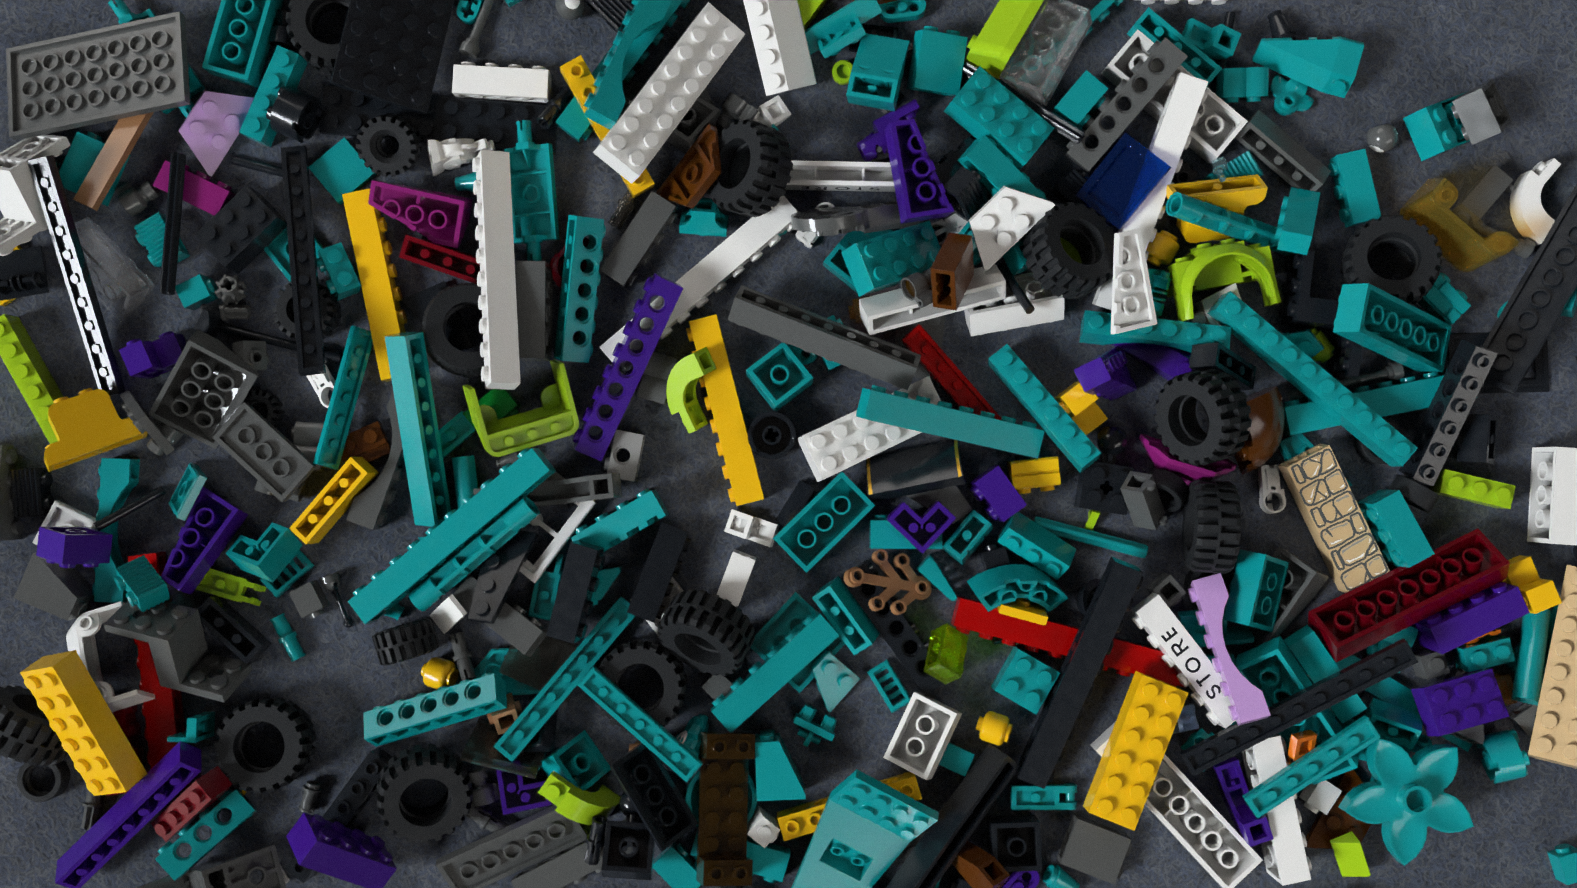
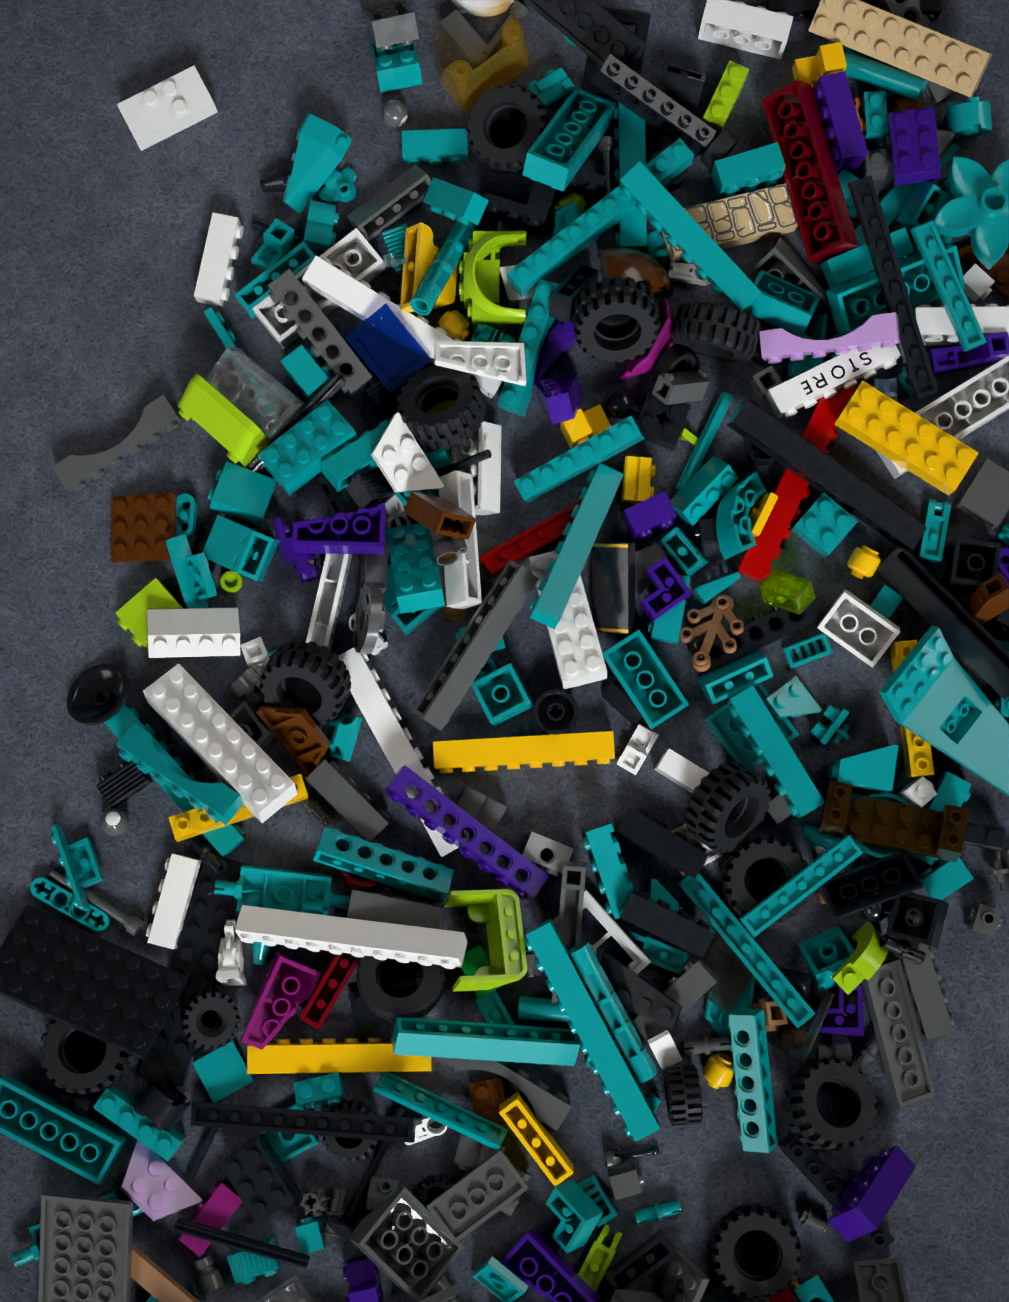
camera: 70 degrees left, 5 degrees down
lime arch [666,347,717,433] -> none
orange plate [1287,729,1317,764] -> none
none -> teal brick [620,161,762,312]

